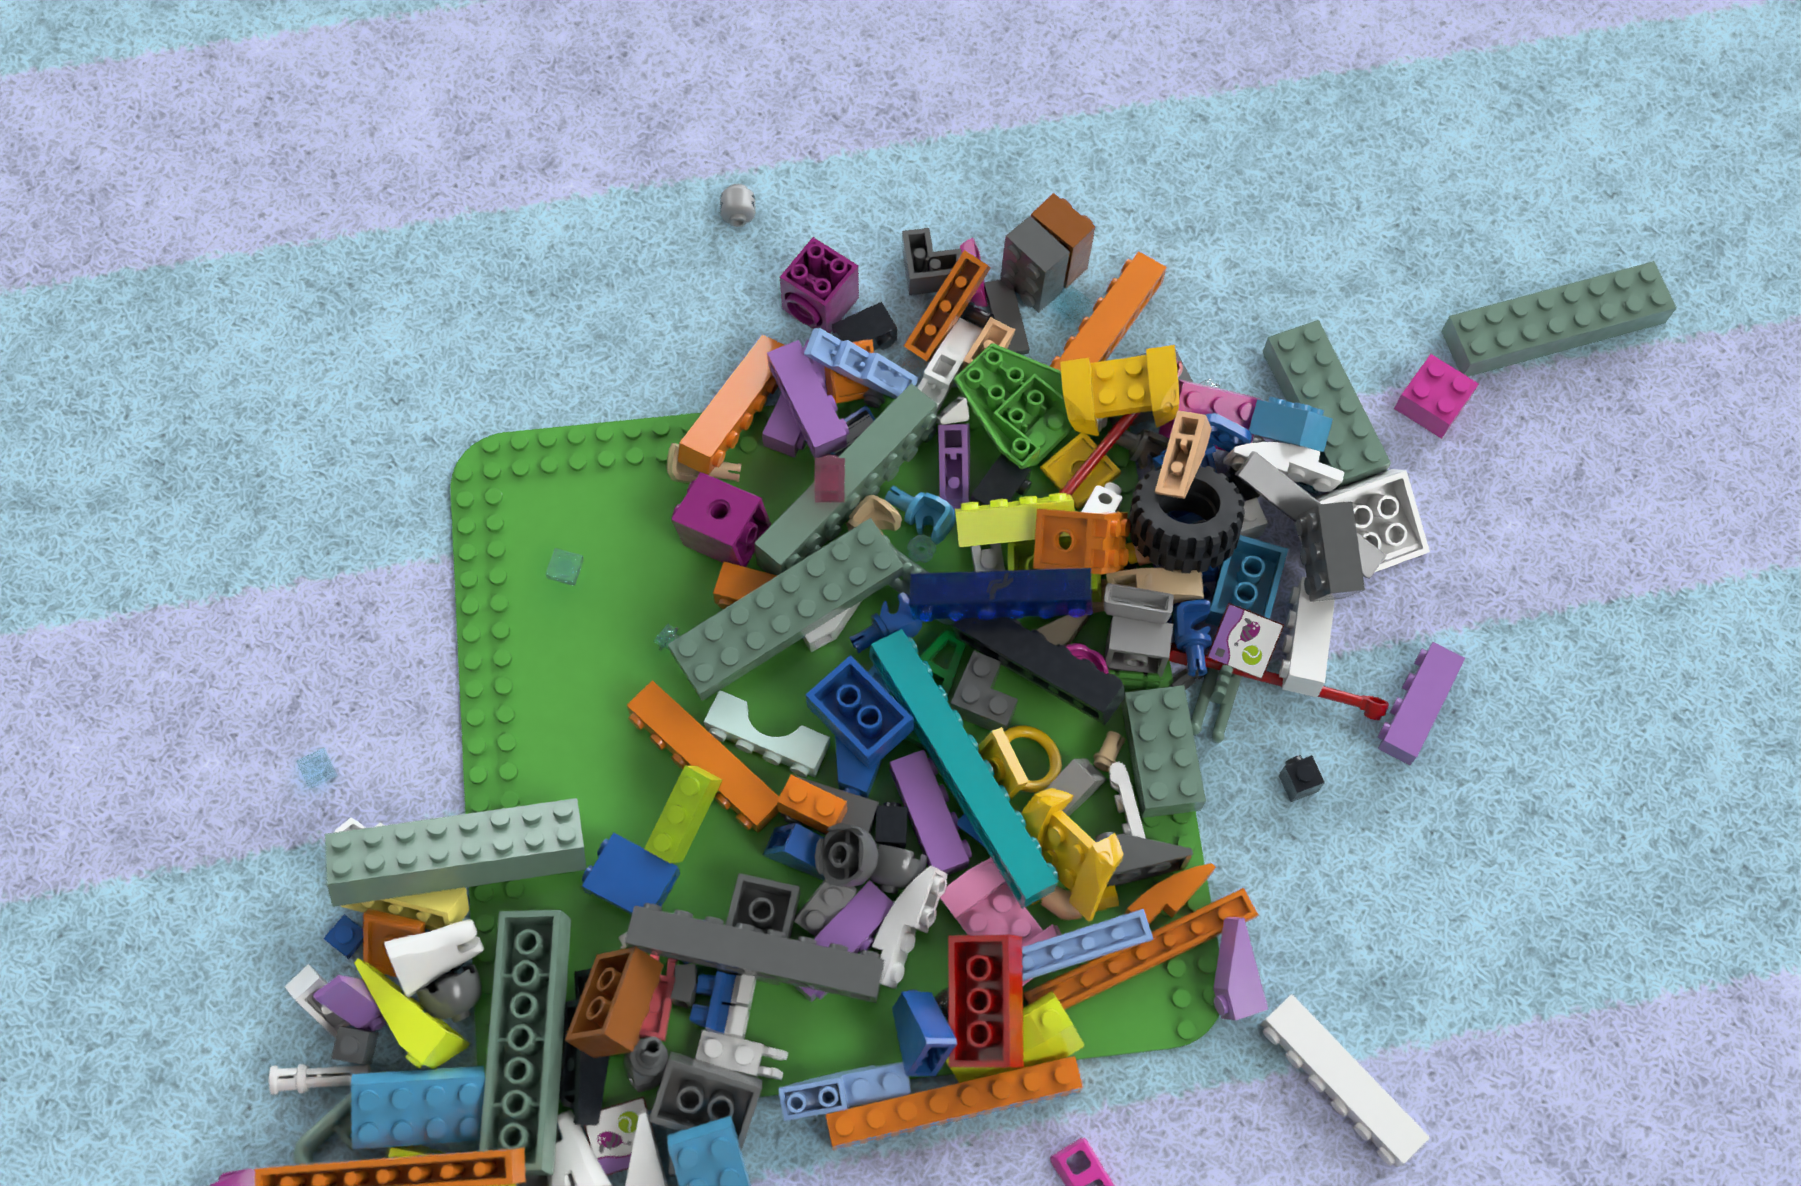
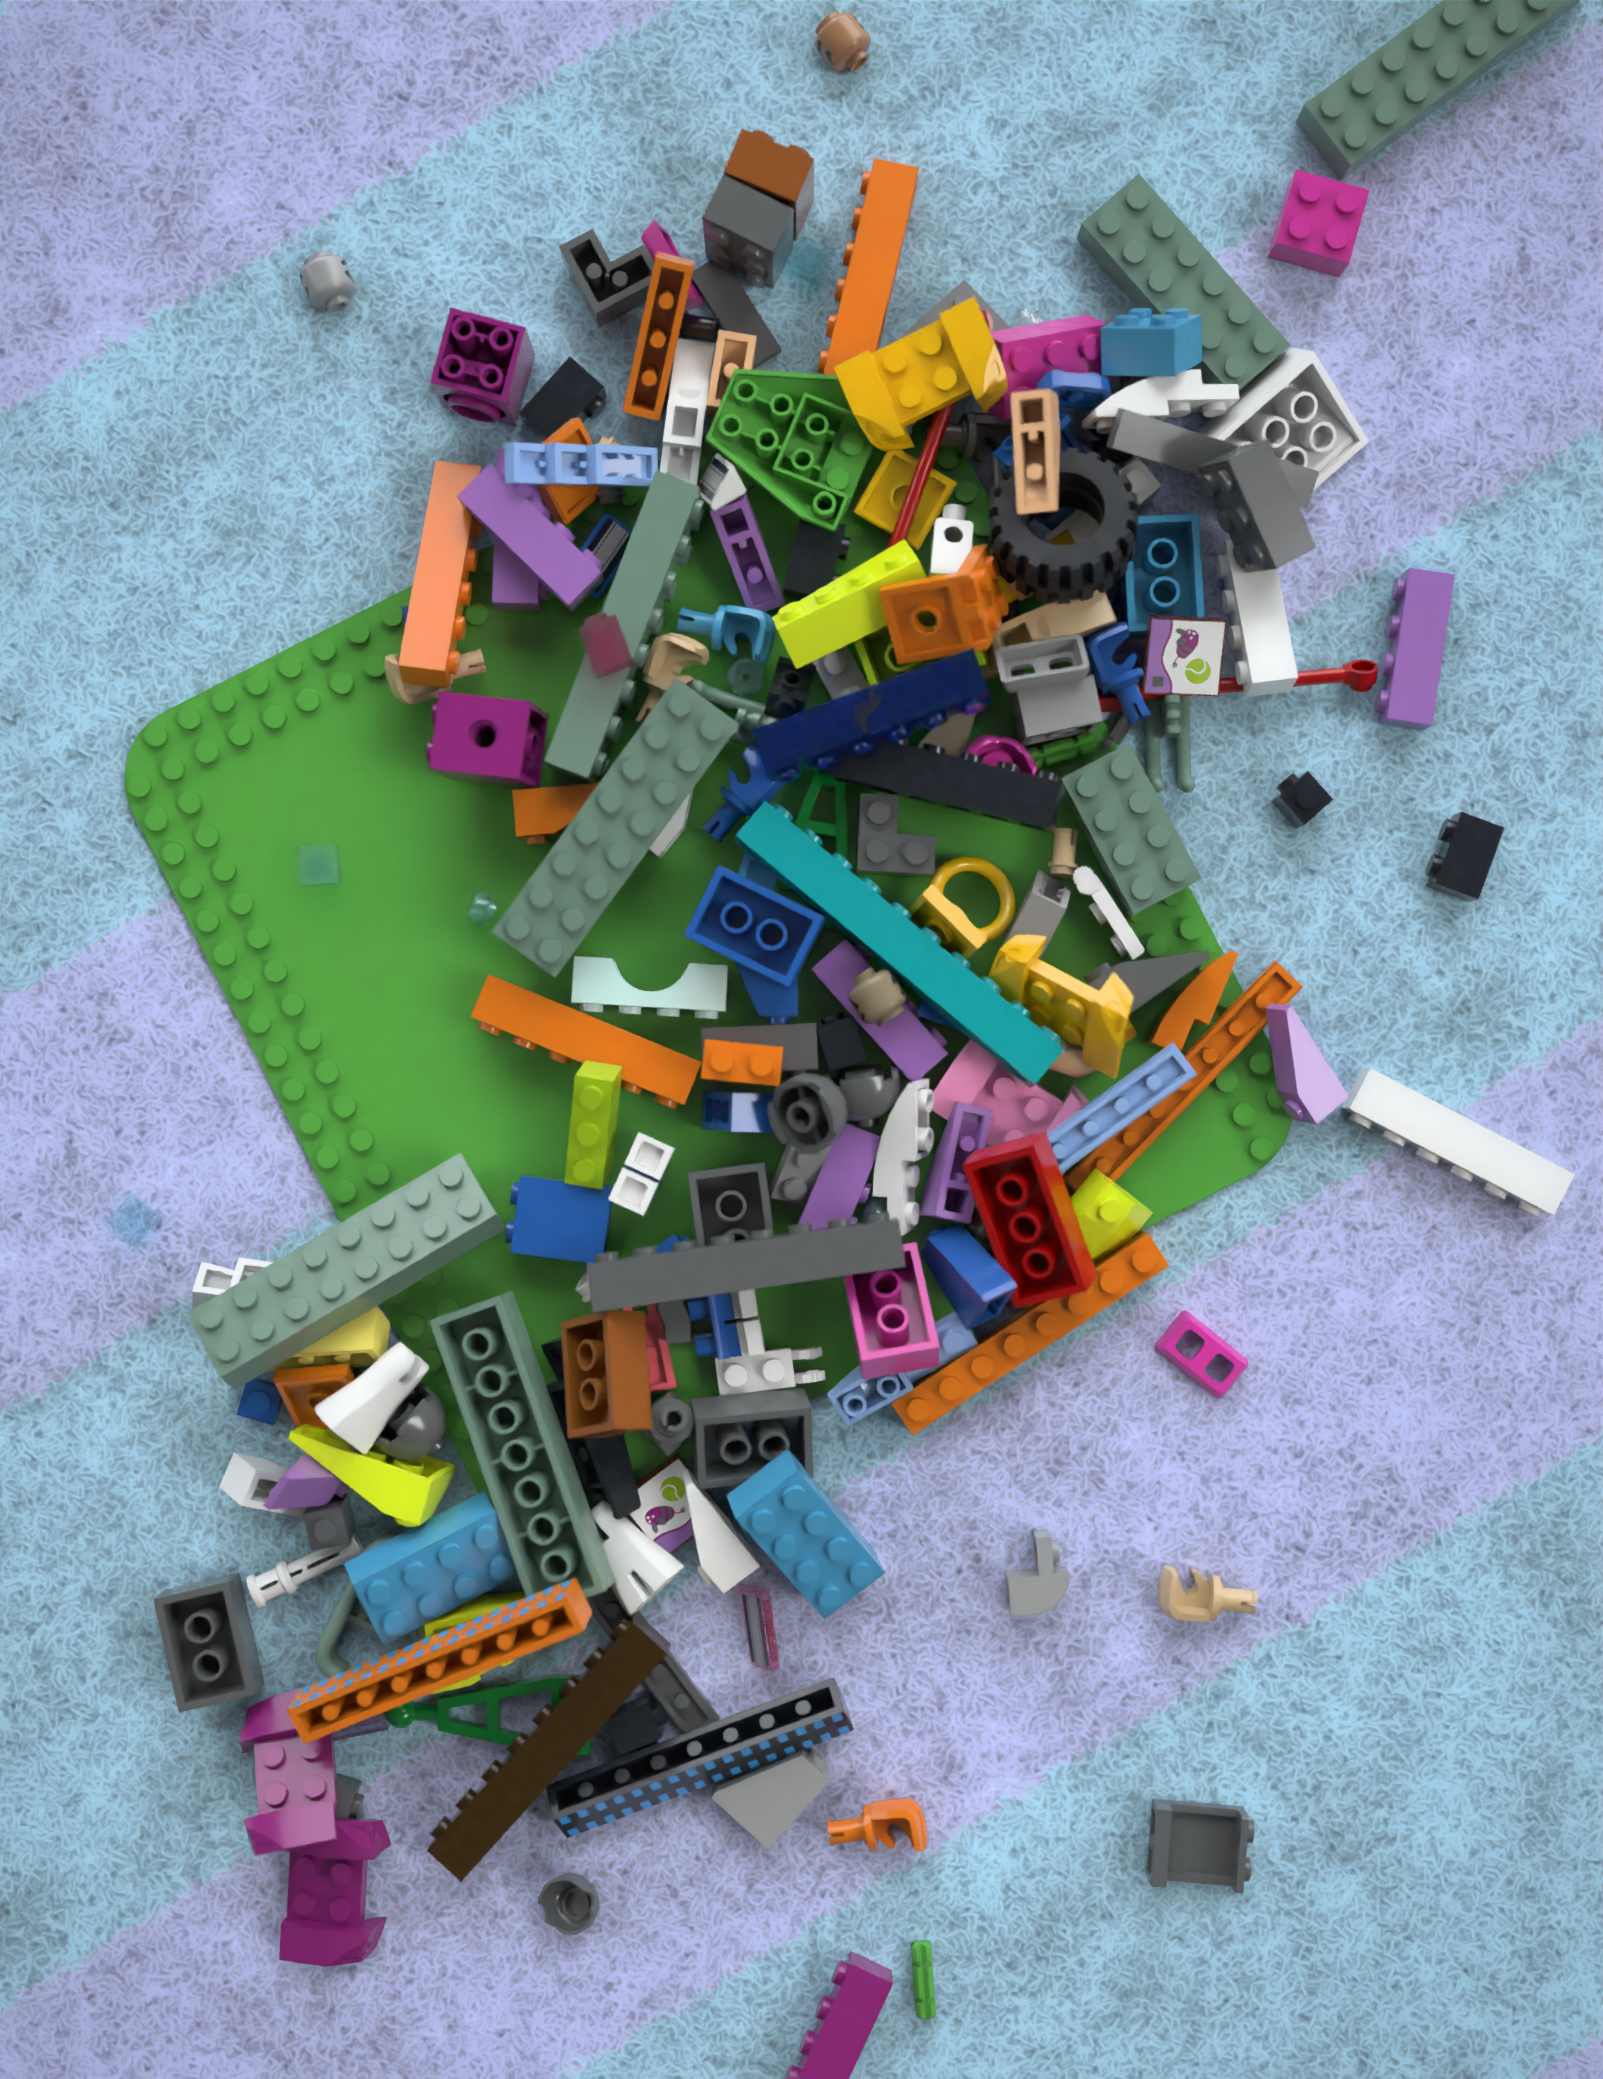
camera: 20 degrees left, 20 degrees up
none -> dark grey brick [153,1573,265,1713]
none -> white hips [608,1132,676,1216]
none -> black brick [764,656,816,723]
none -> medium nougat head [815,11,871,72]
none -> dark pink brick [842,1242,939,1380]
none -> dark tan head [848,967,906,1027]
none -> medium lavender slope [920,1102,993,1224]
none -> black brick [1425,812,1505,902]

